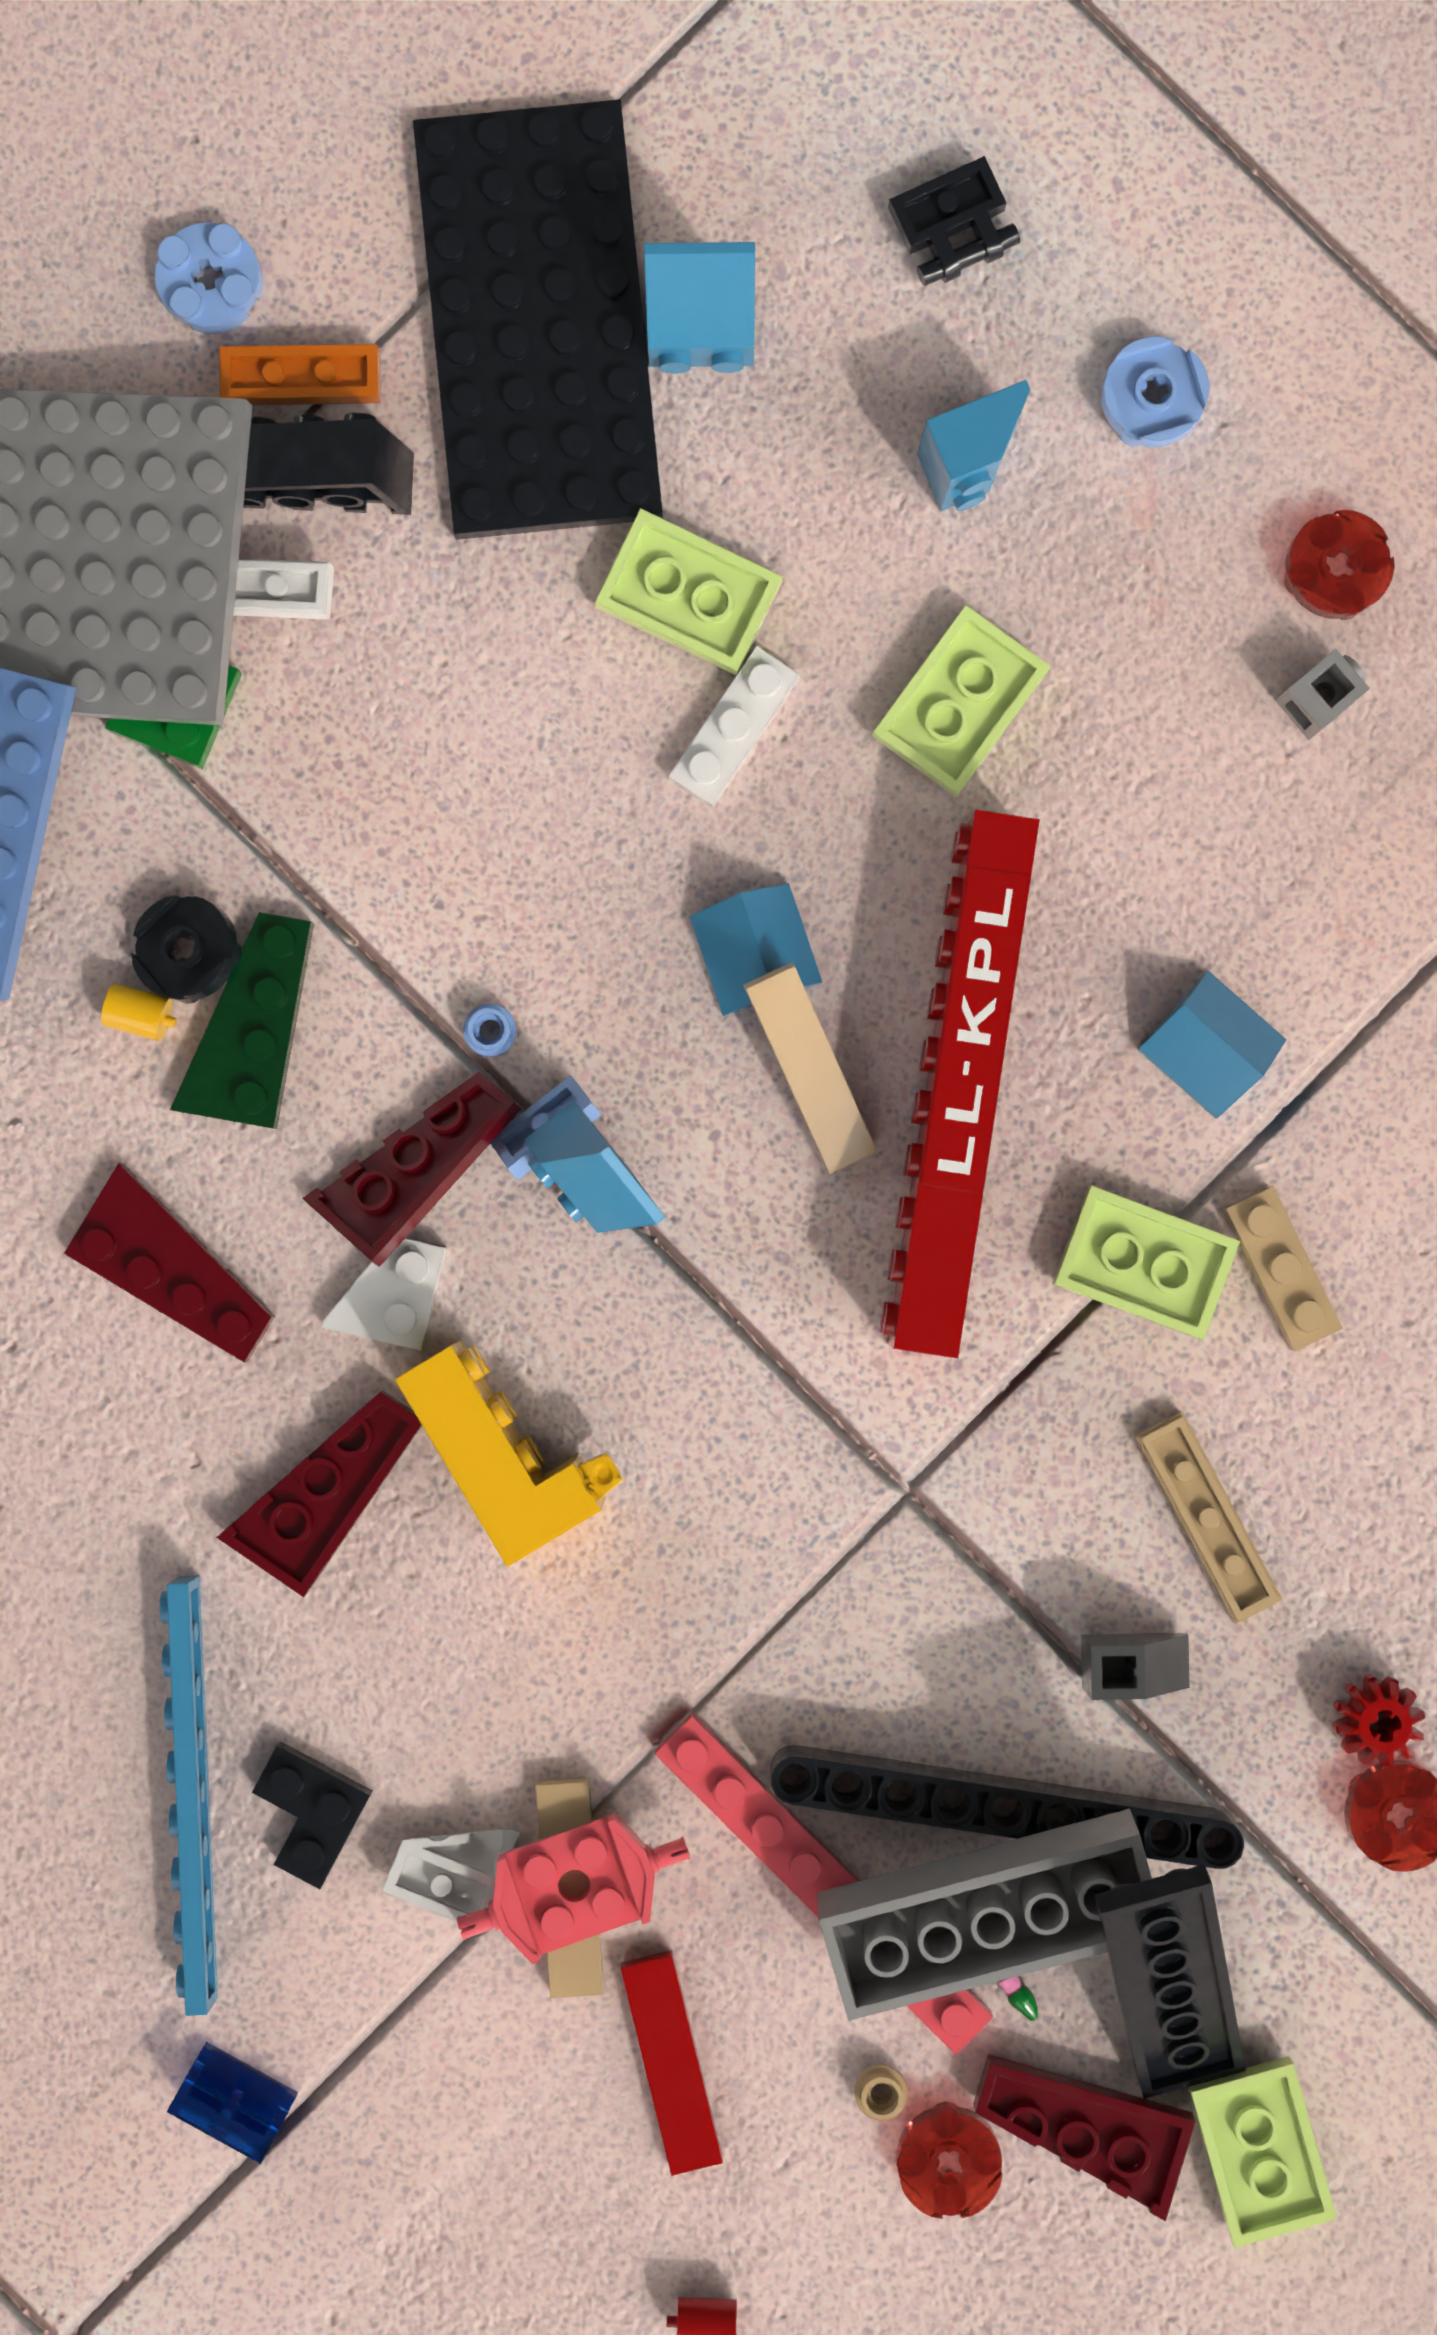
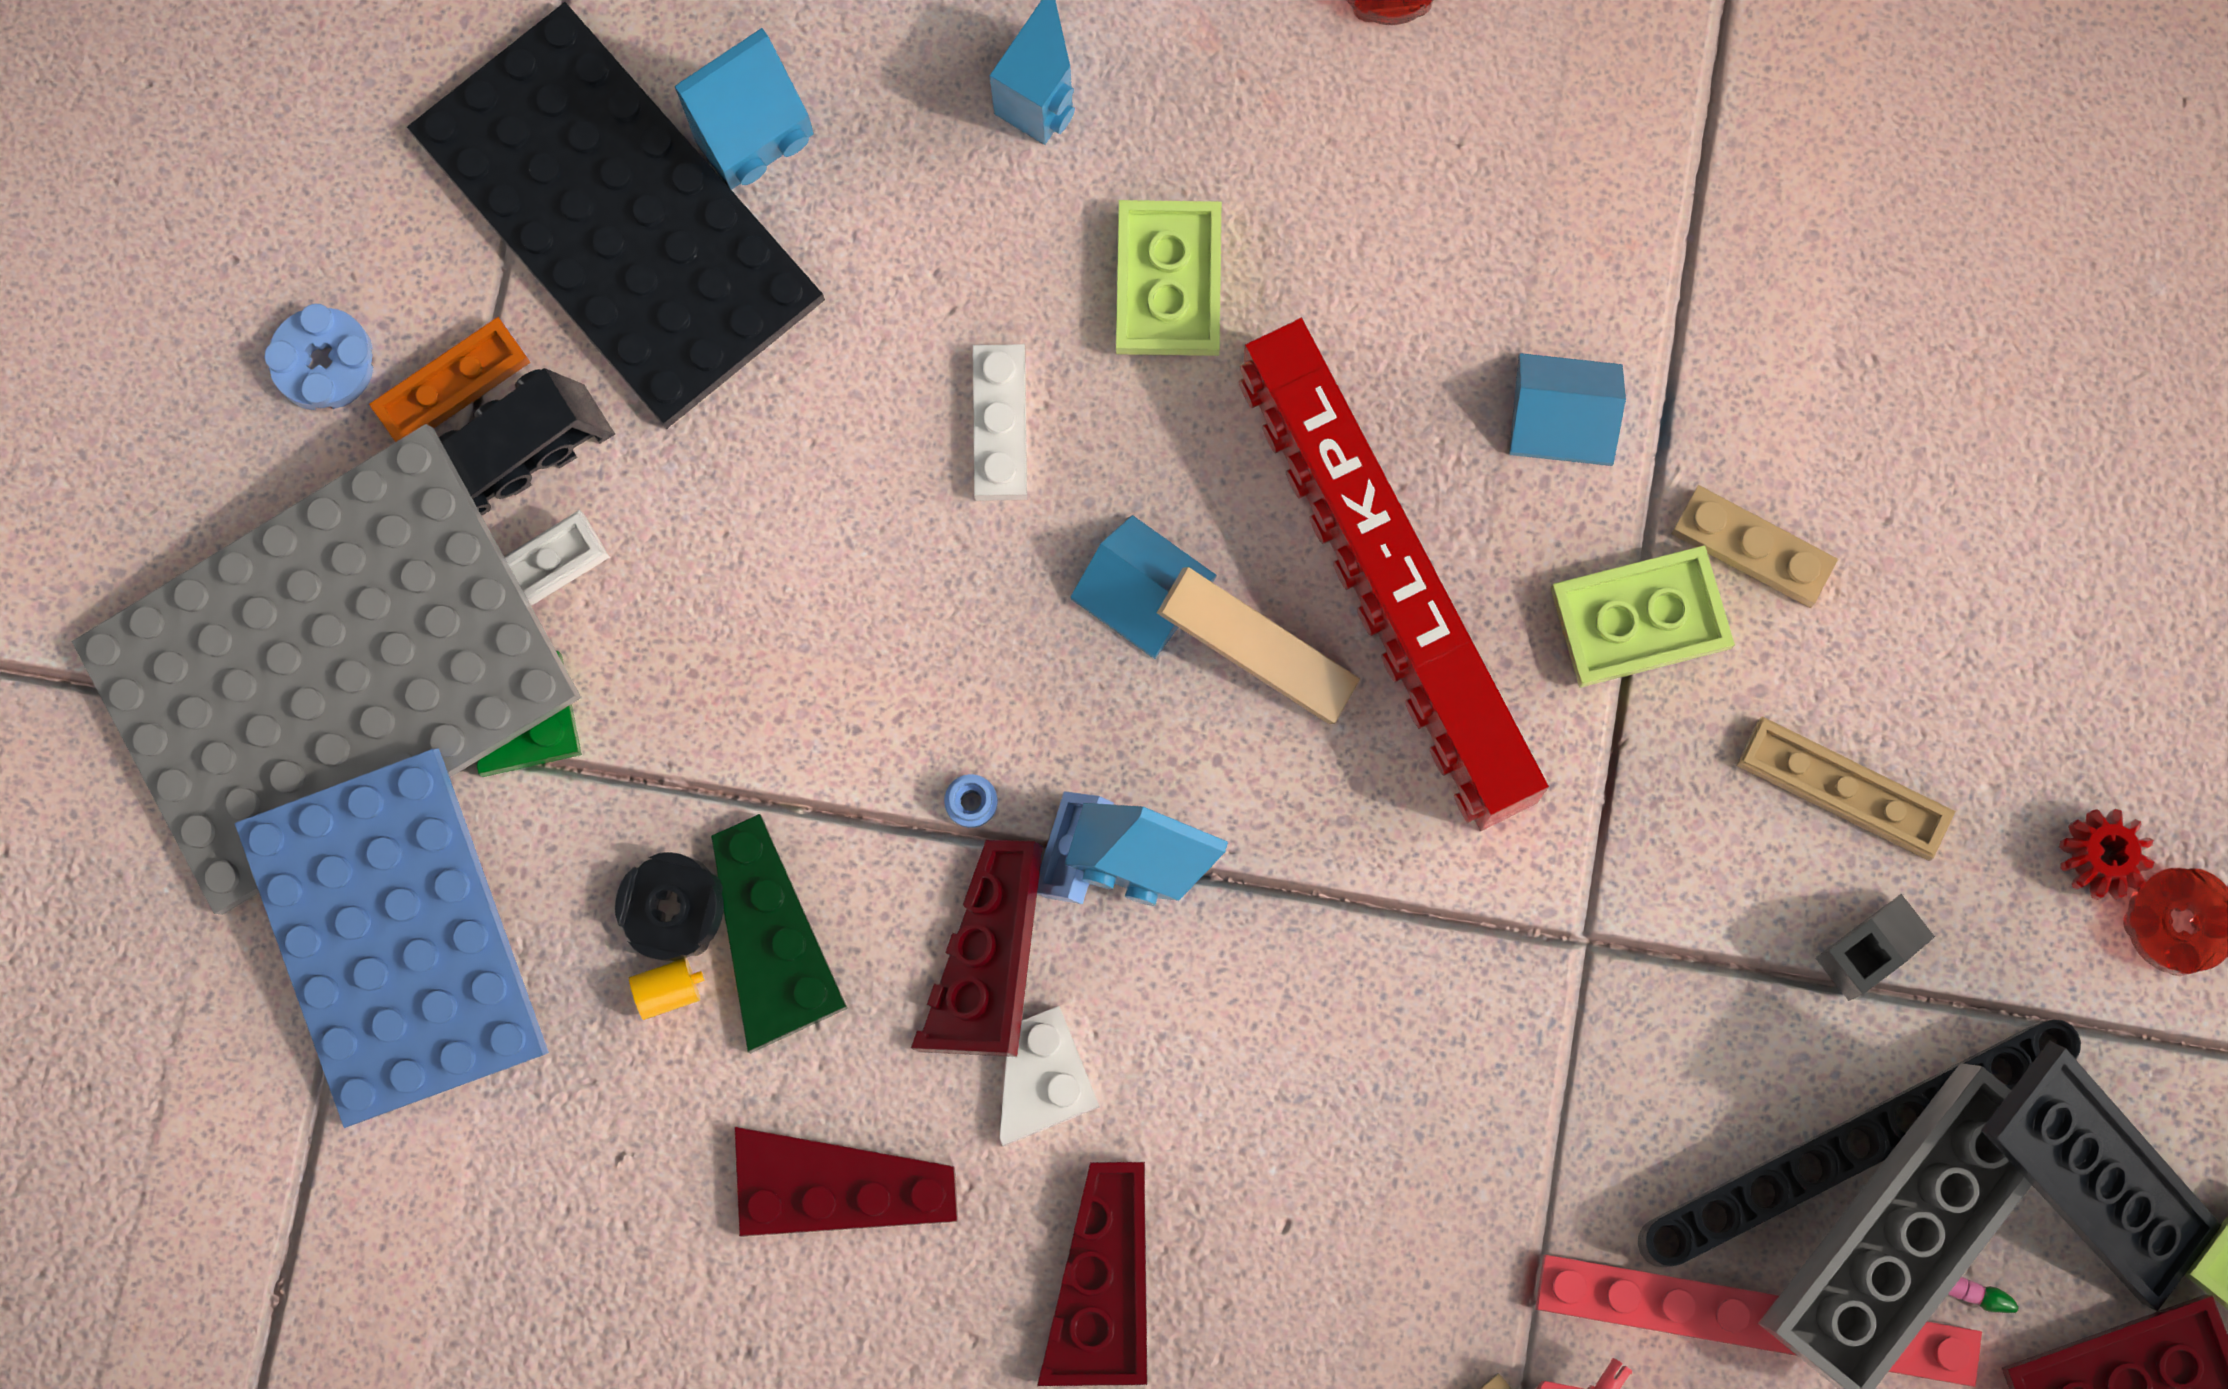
camera: 30 degrees left, 10 degrees down
yellow hinge [395,1340,623,1567] -> none
yellowish green plate [595,508,783,676] -> none
light grey brick [1275,648,1370,740] -> none

